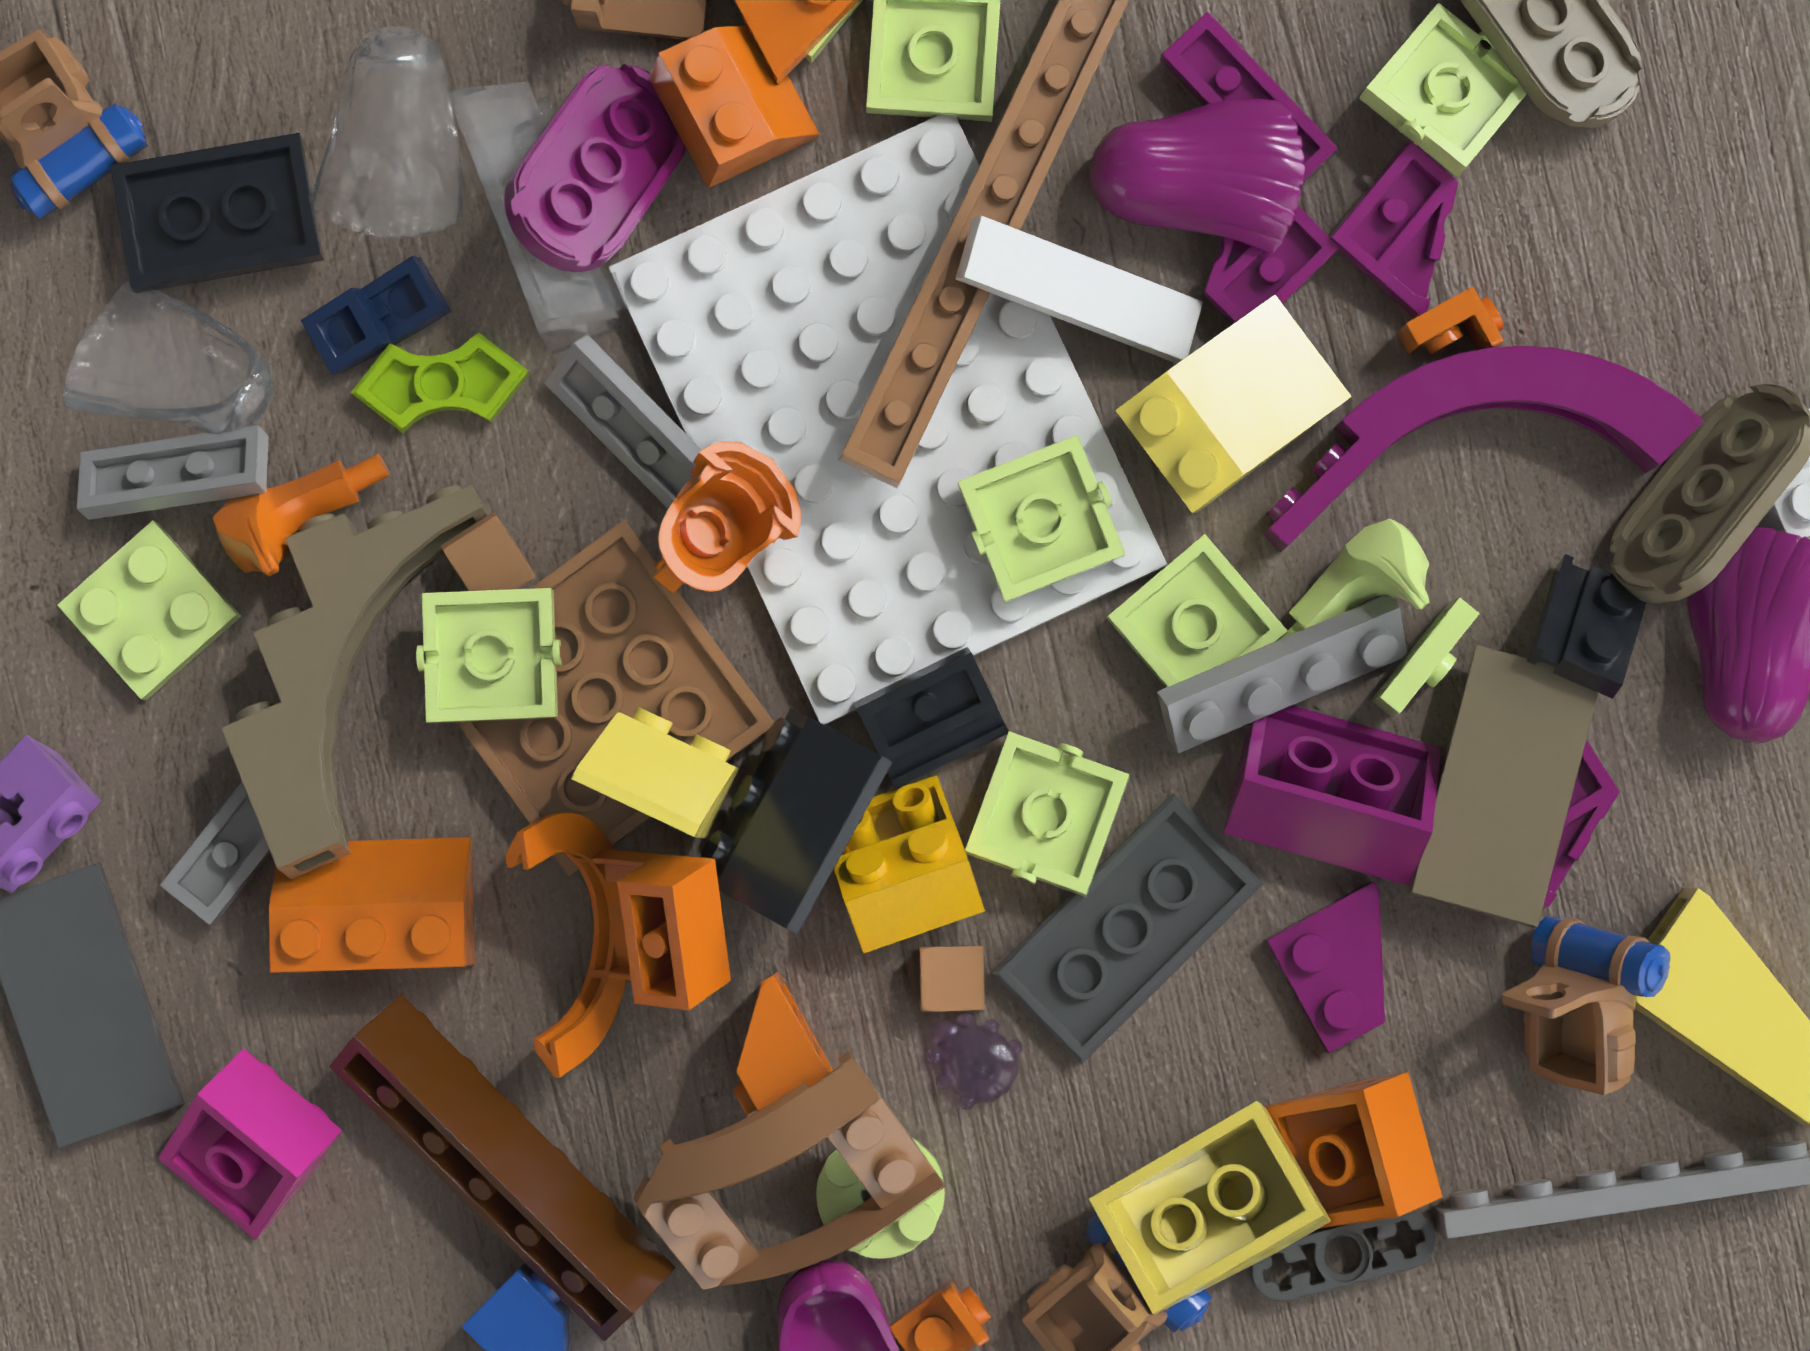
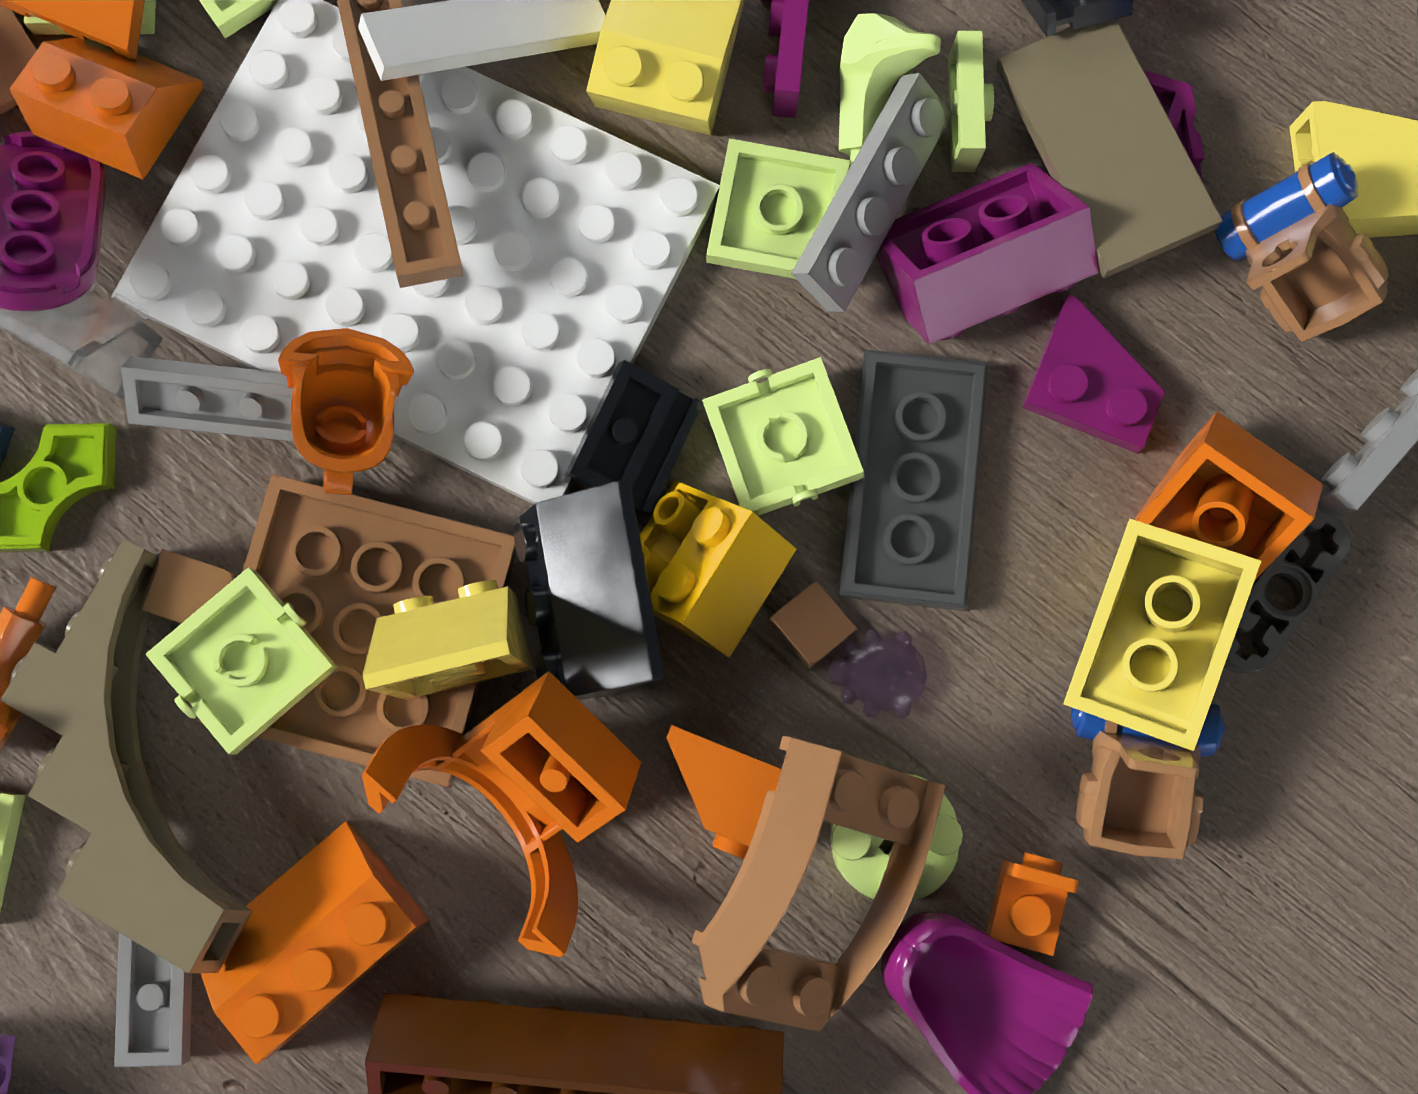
camera: 40 degrees left, 5 degrees down
yellowish green plate [958,435,1125,603] -> none

